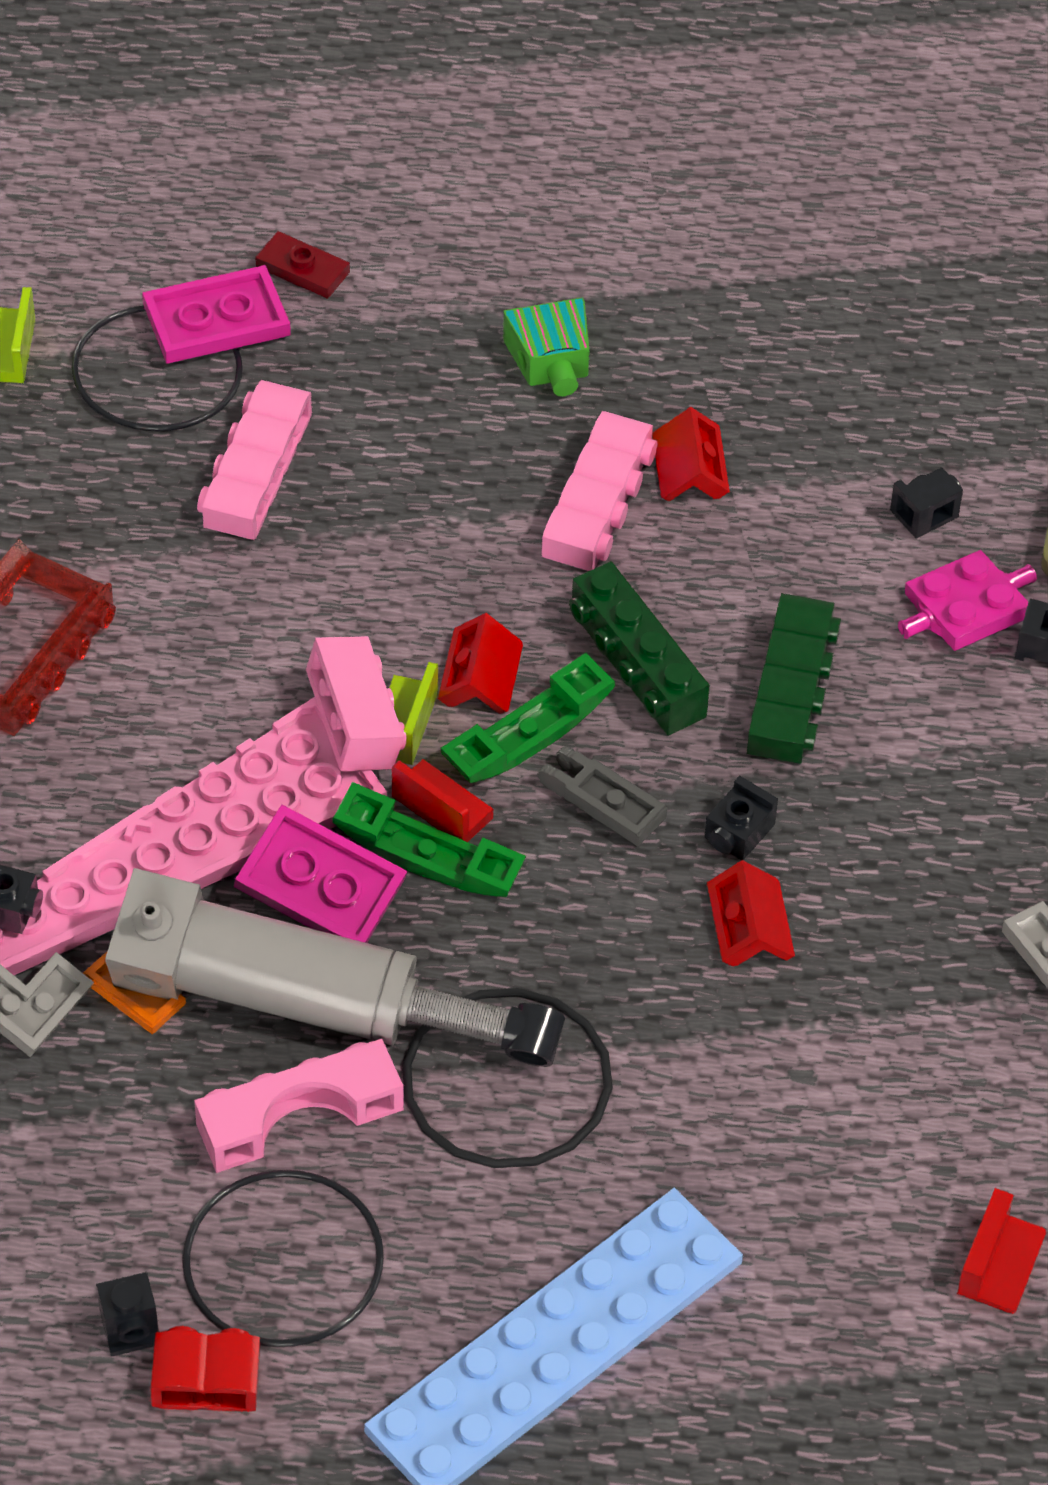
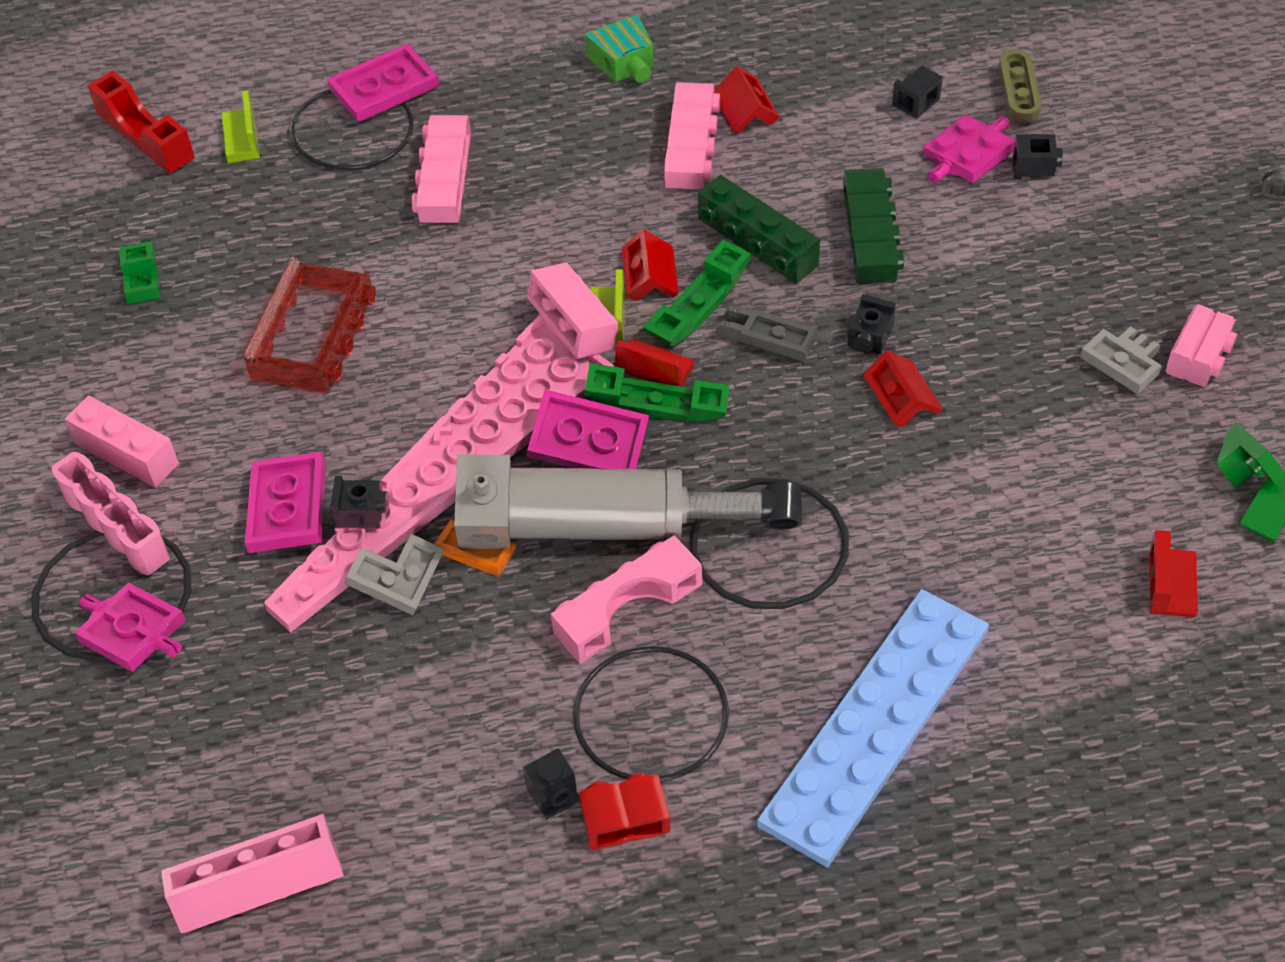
camera: 10 degrees left, 0 degrees up
dark red plate [255,231,350,299] -> none

